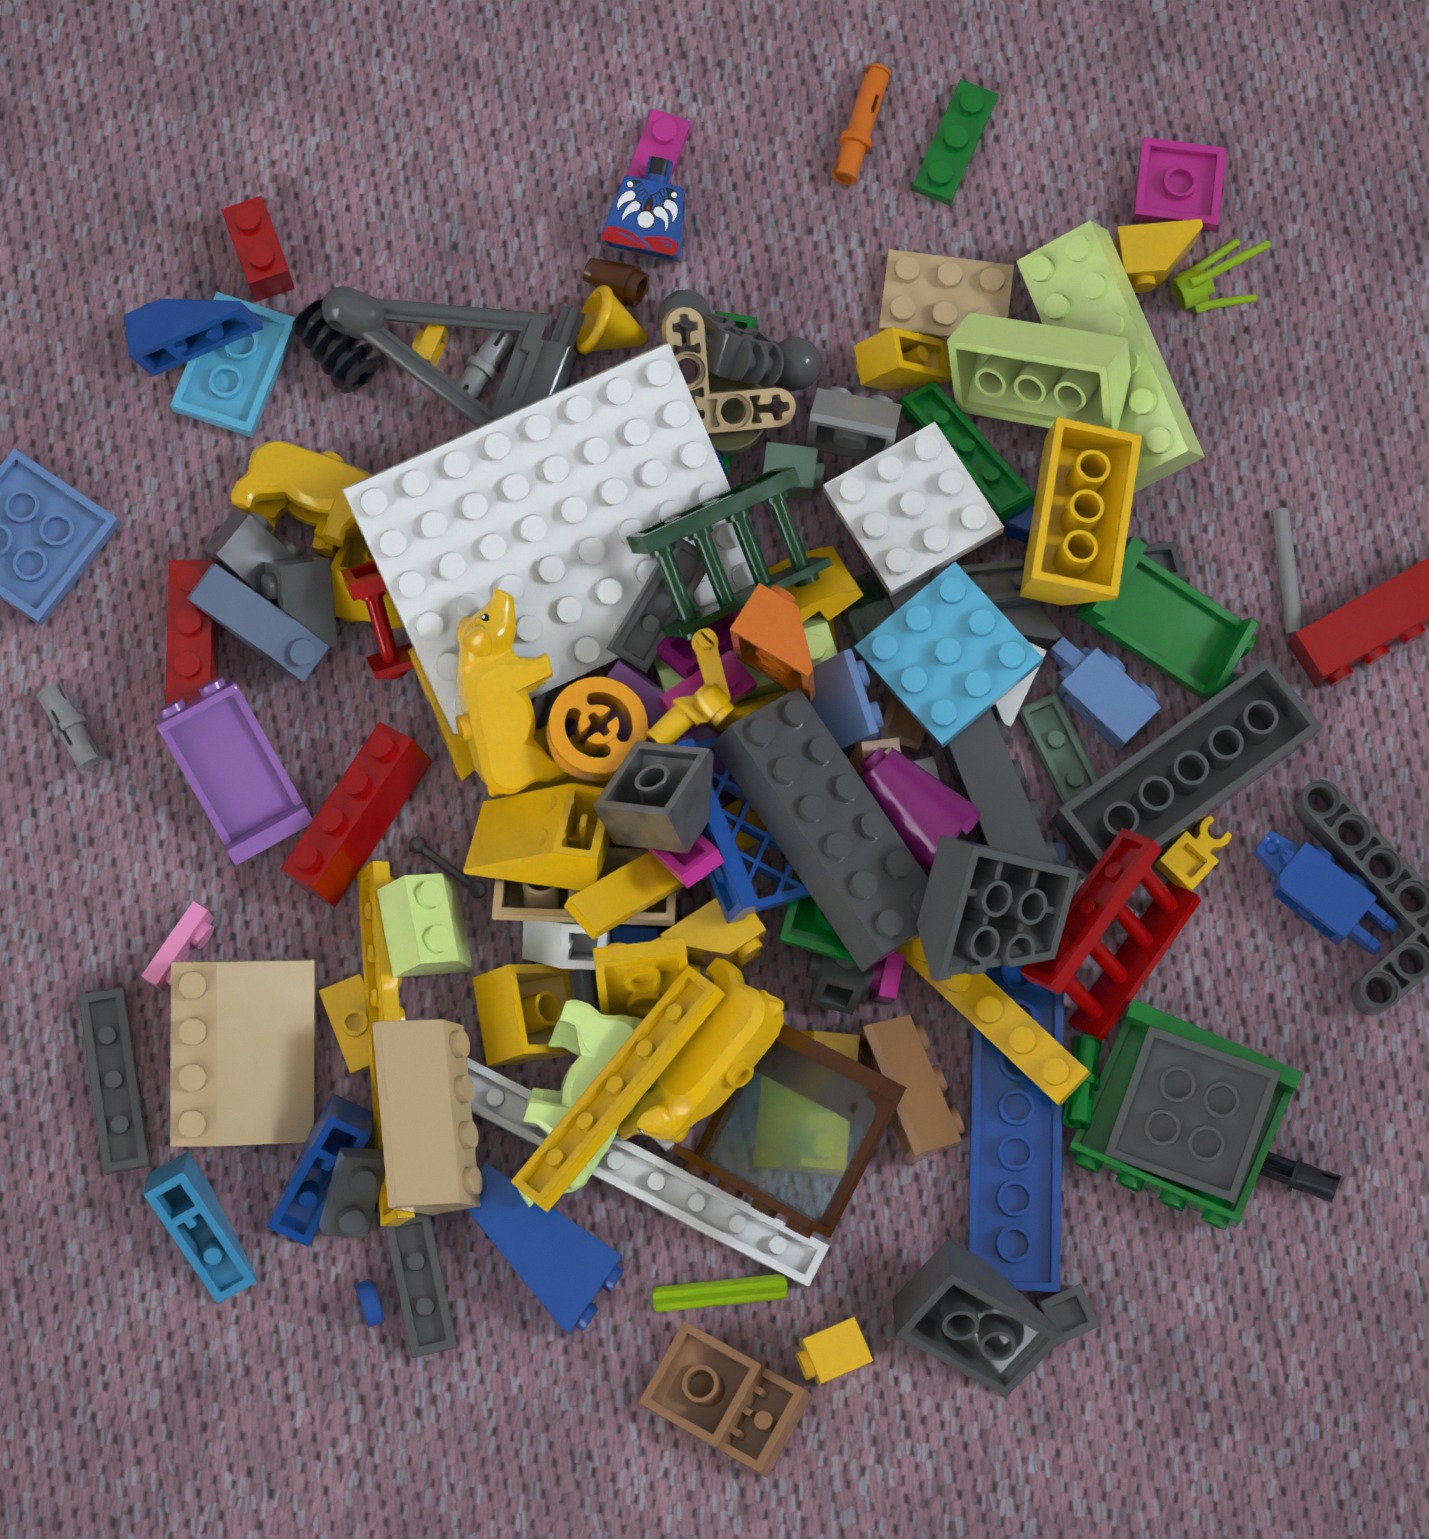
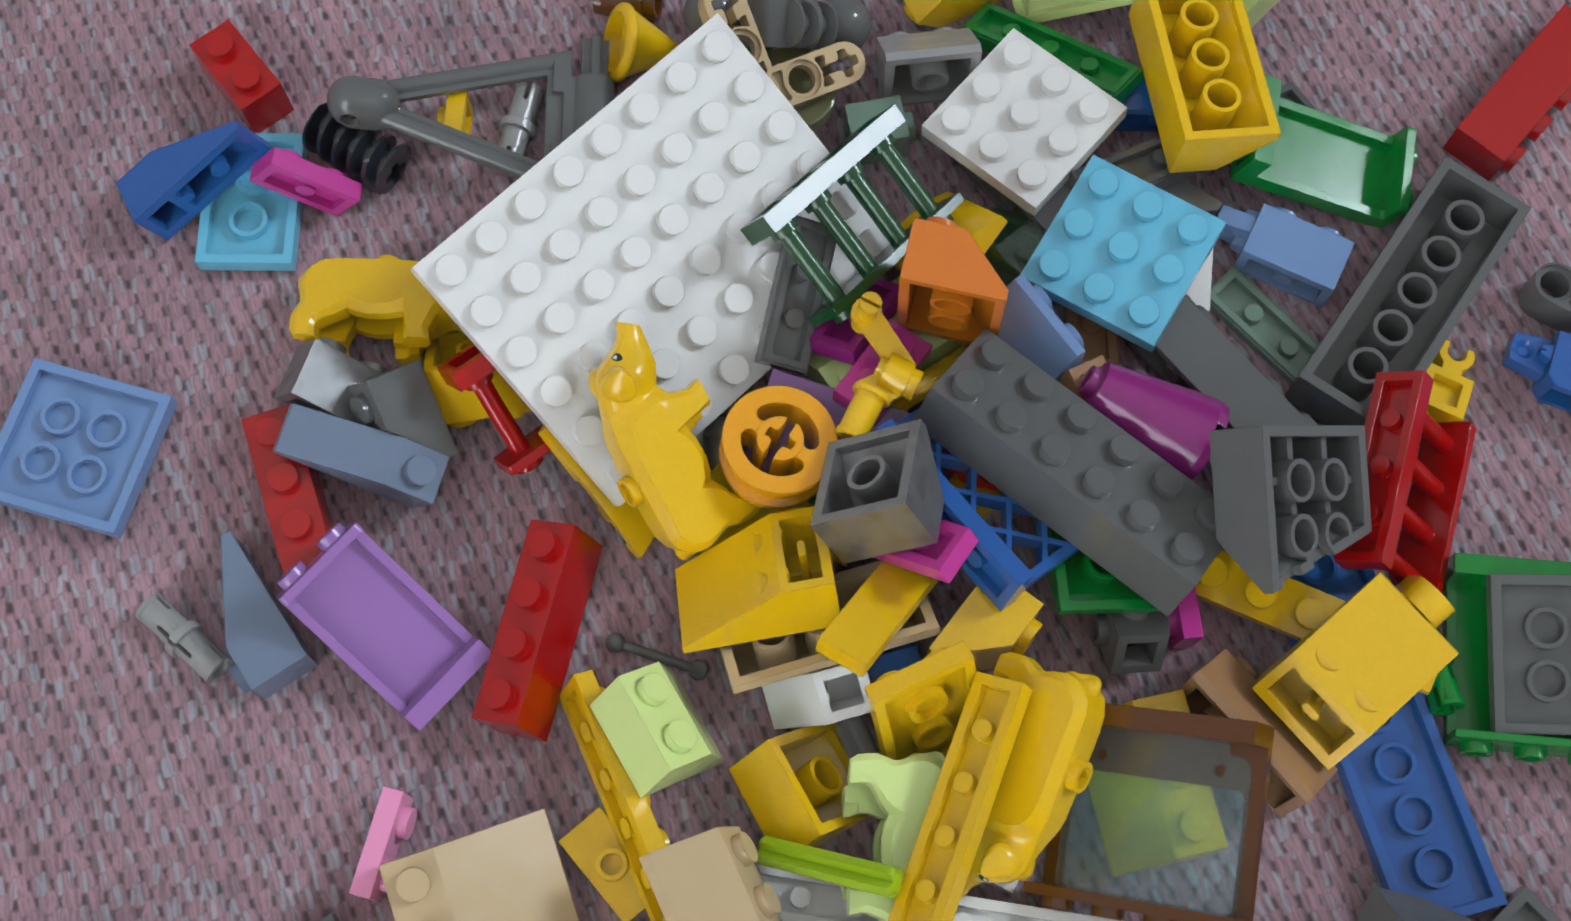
camera: 15 degrees left, 5 degrees down
light grey bar [1272,508,1303,636] -> none
none -> sand blue slope [220,531,318,700]
none -> dark pink plate [249,147,362,215]
none -> lime axle [757,836,904,898]
none -> yellow slope [1252,572,1459,770]
none -> yellow beam [1395,575,1455,628]

